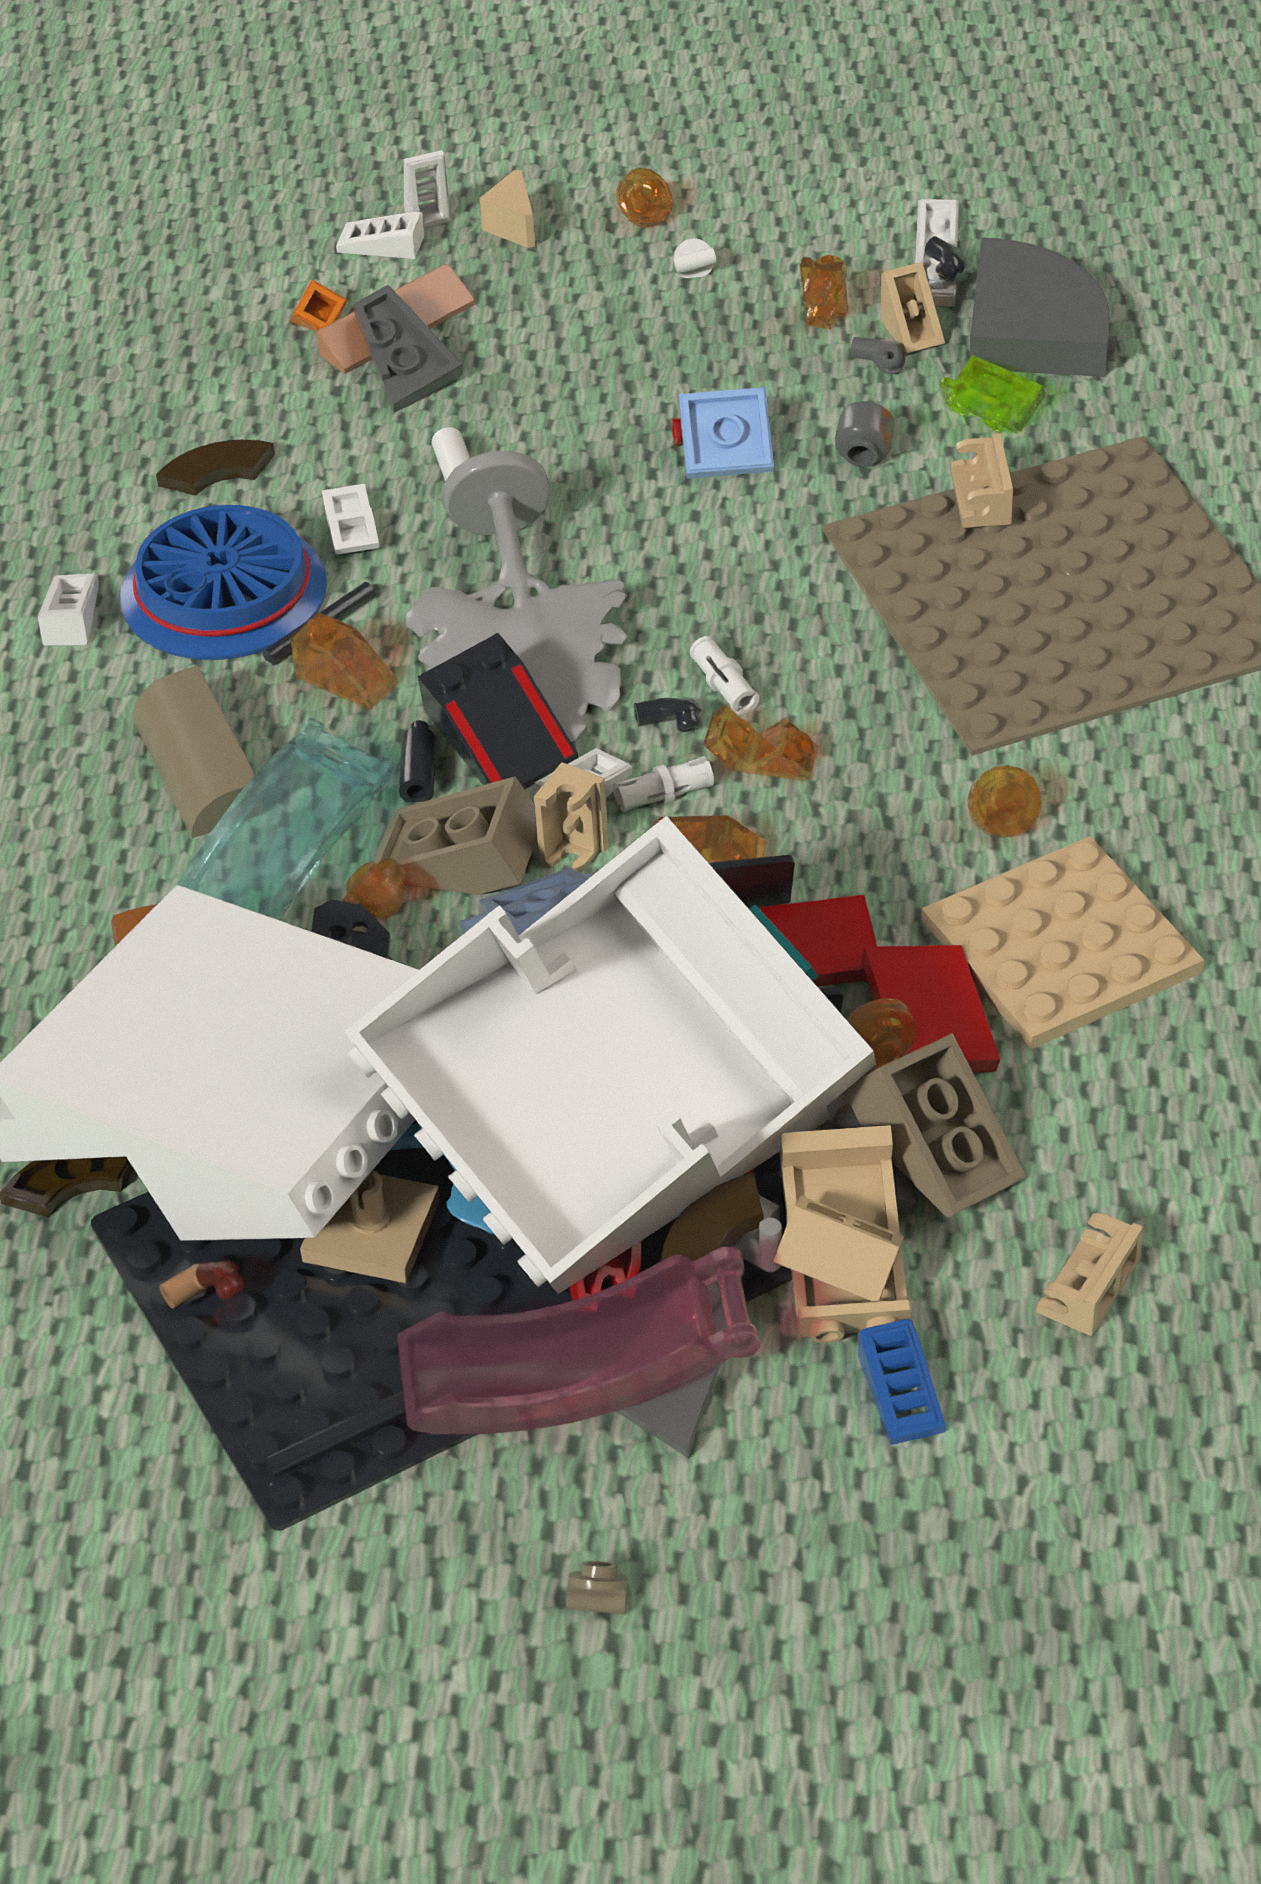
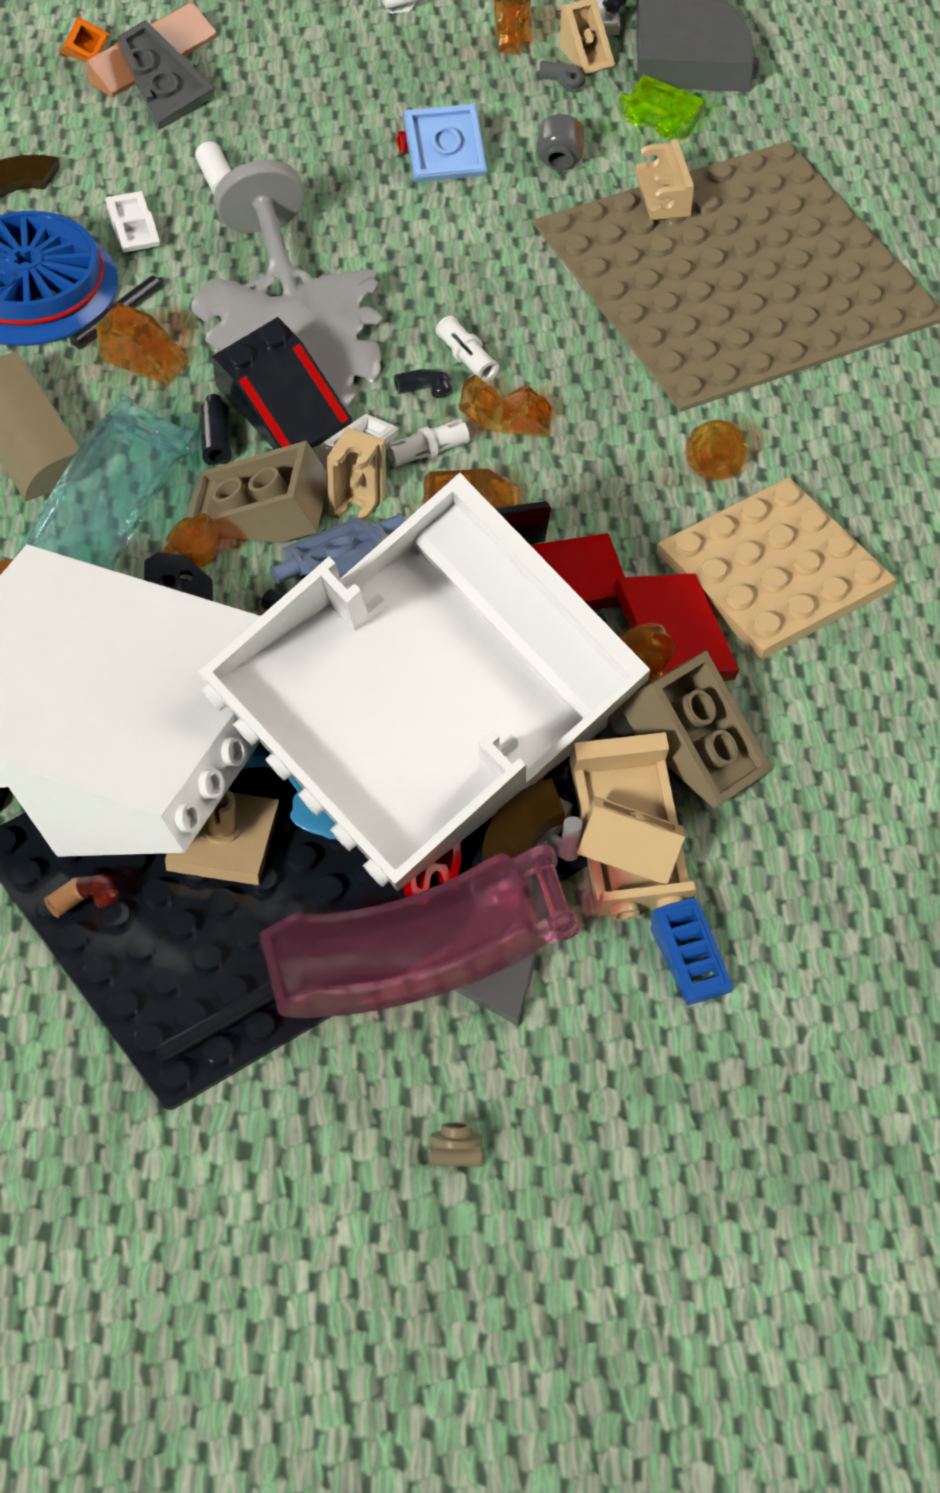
camera: 10 degrees left, 5 degrees up
tan hinge [1036,1213,1143,1336] -> none

